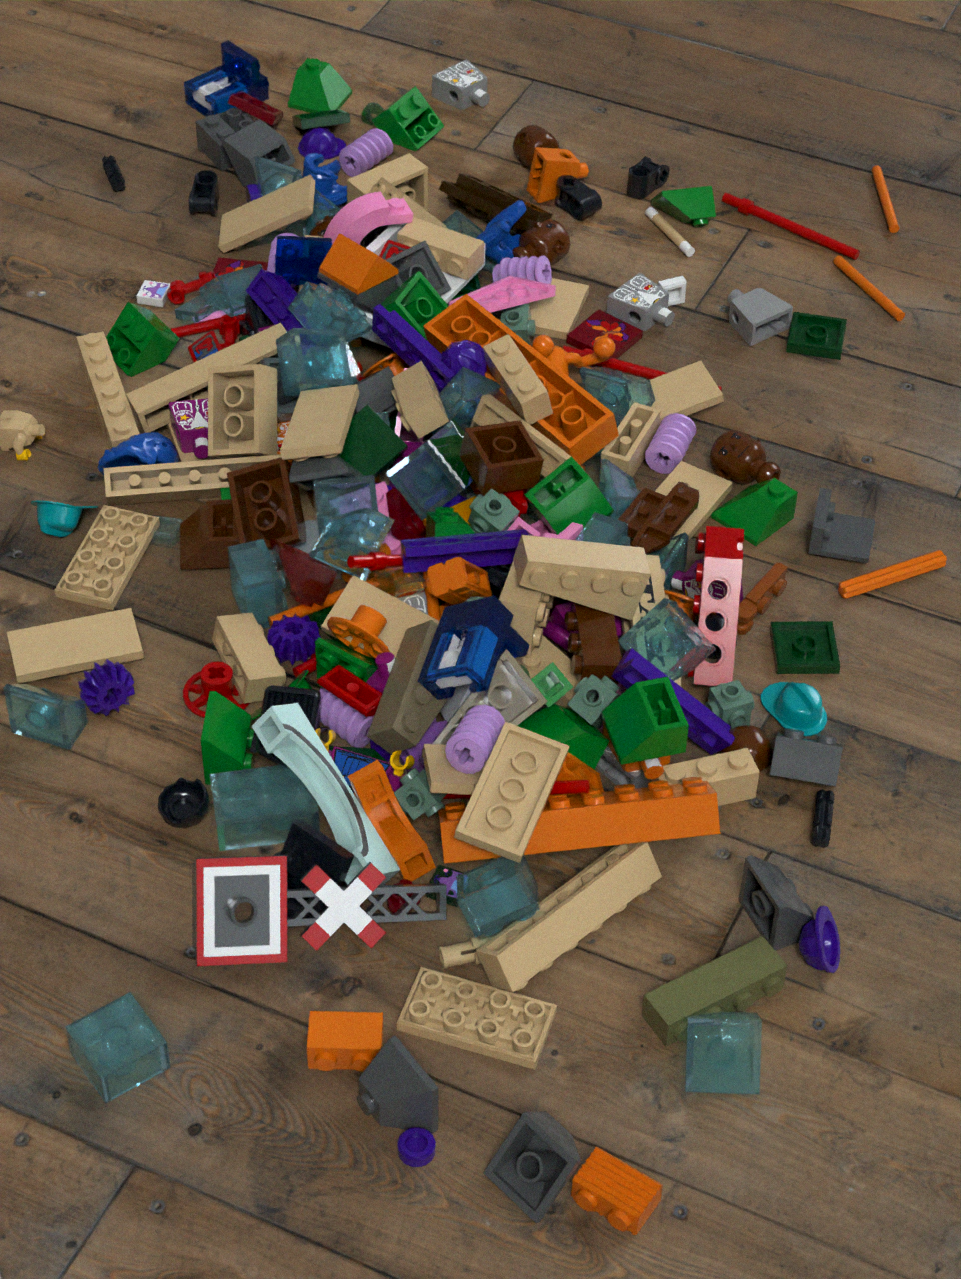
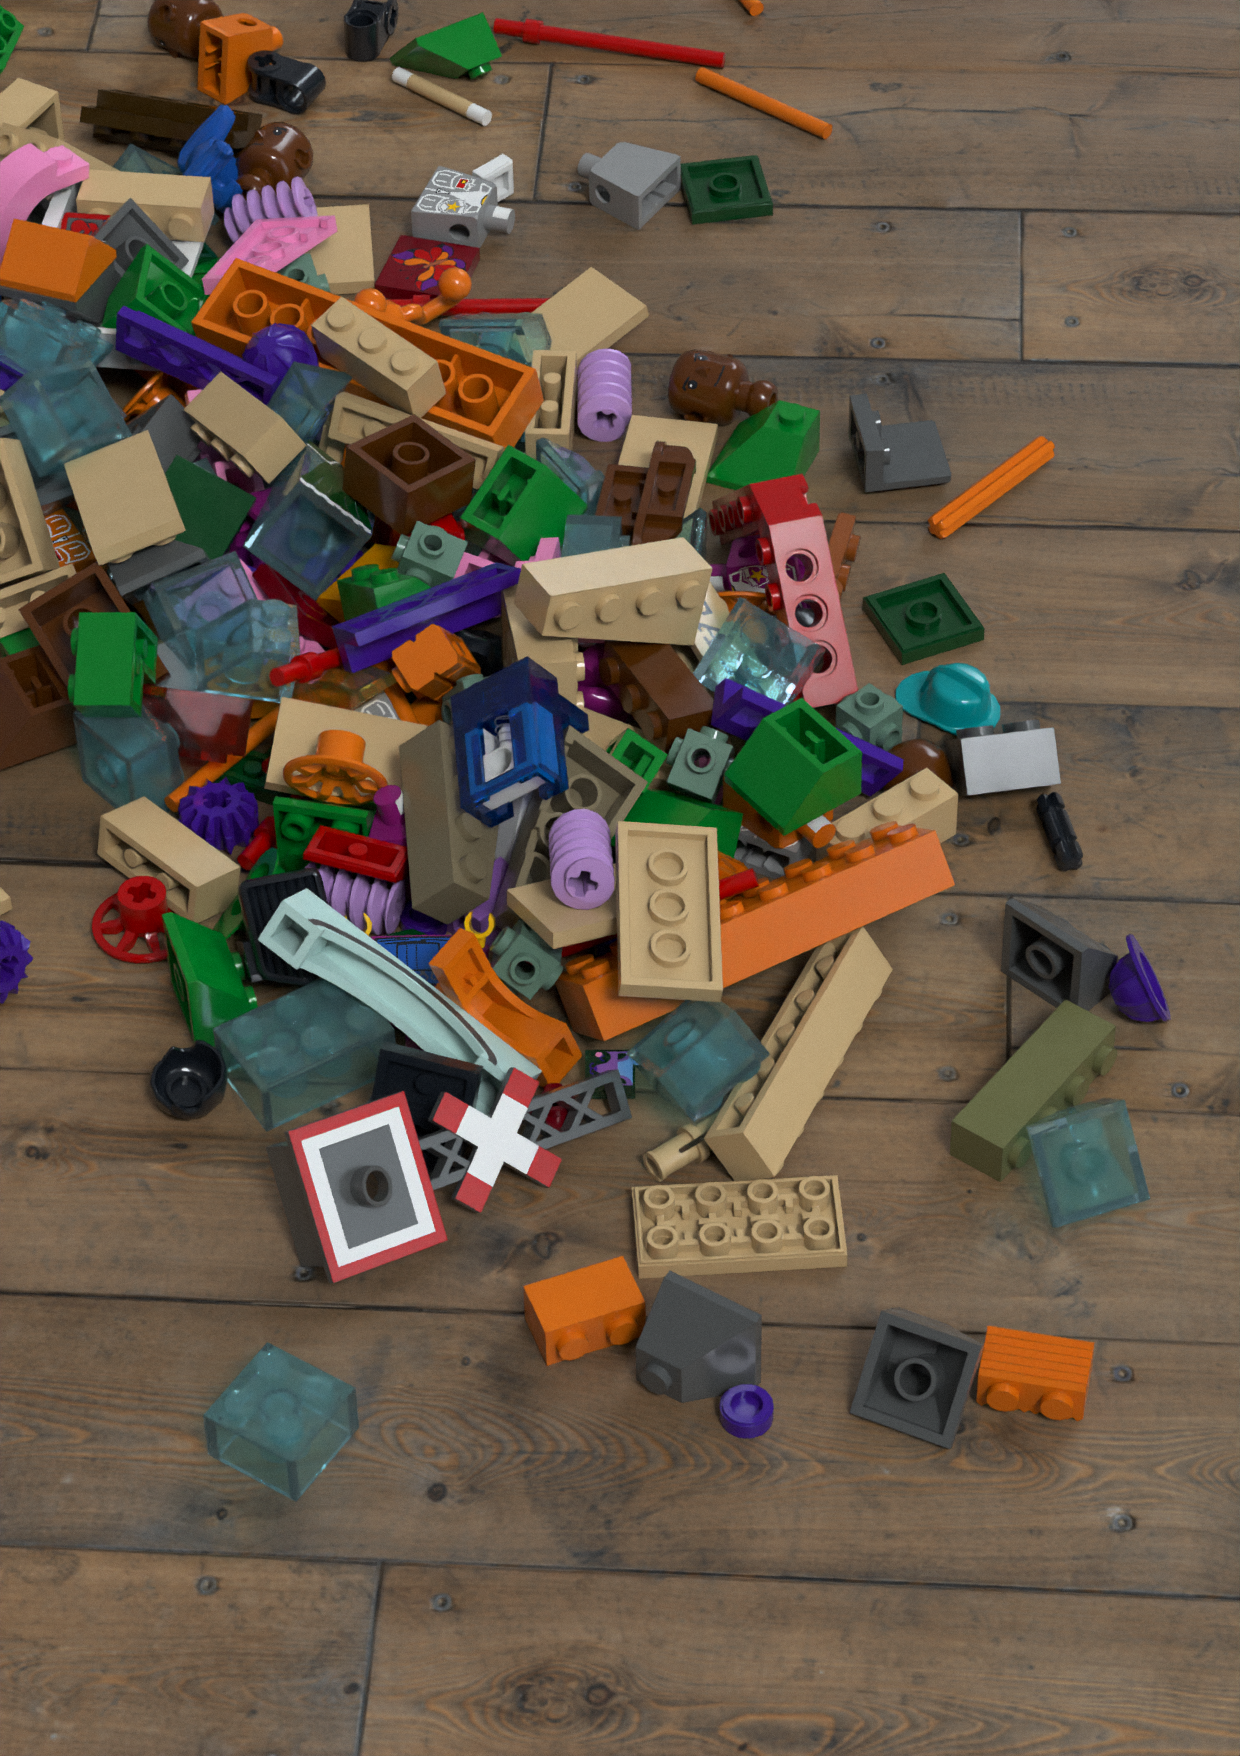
camera: 20 degrees left, 0 degrees up
none -> green brick [68,612,158,718]

